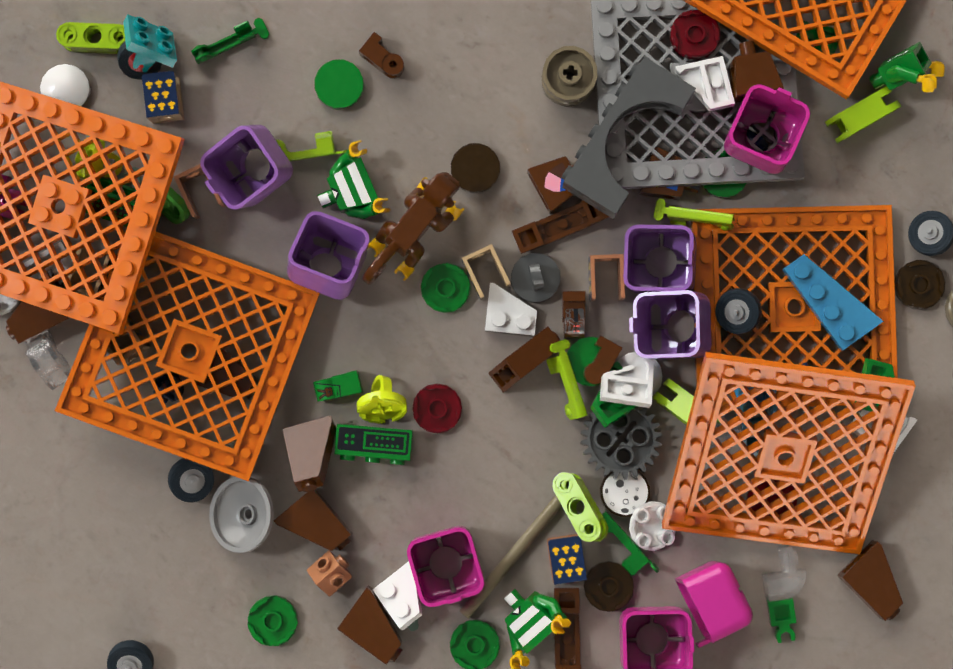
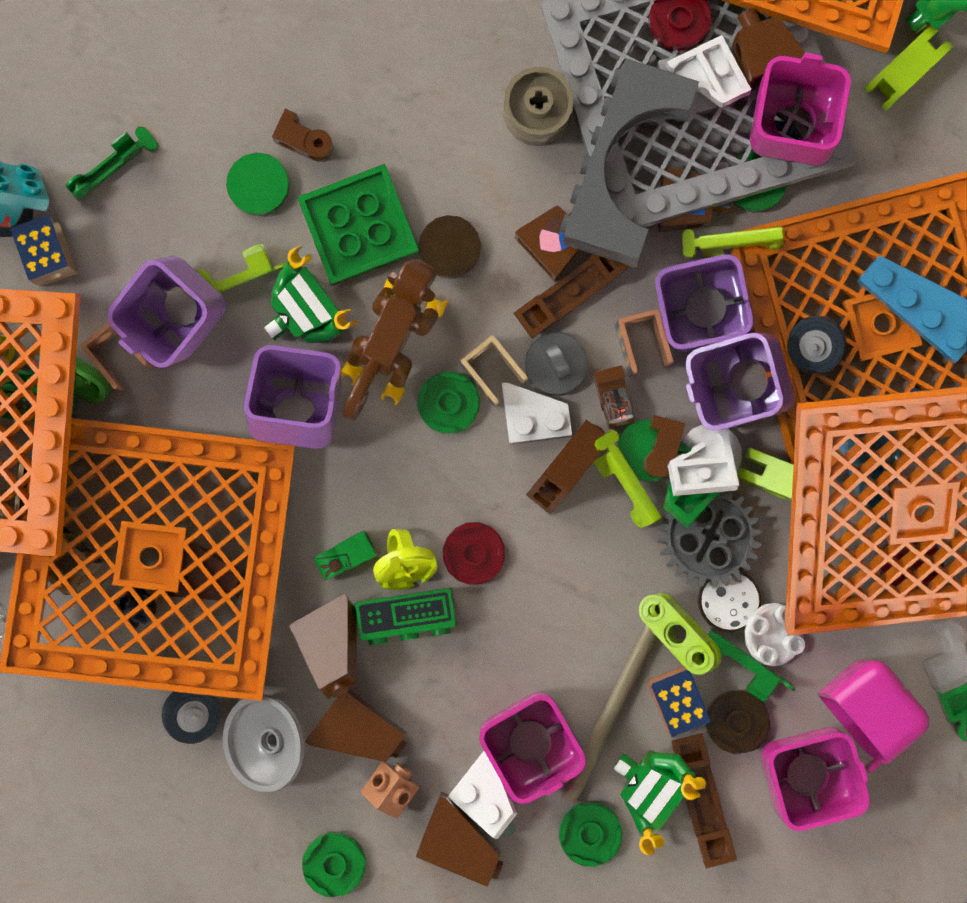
camera: 10 degrees left, 0 degrees up
none -> green plate [297,164,419,286]

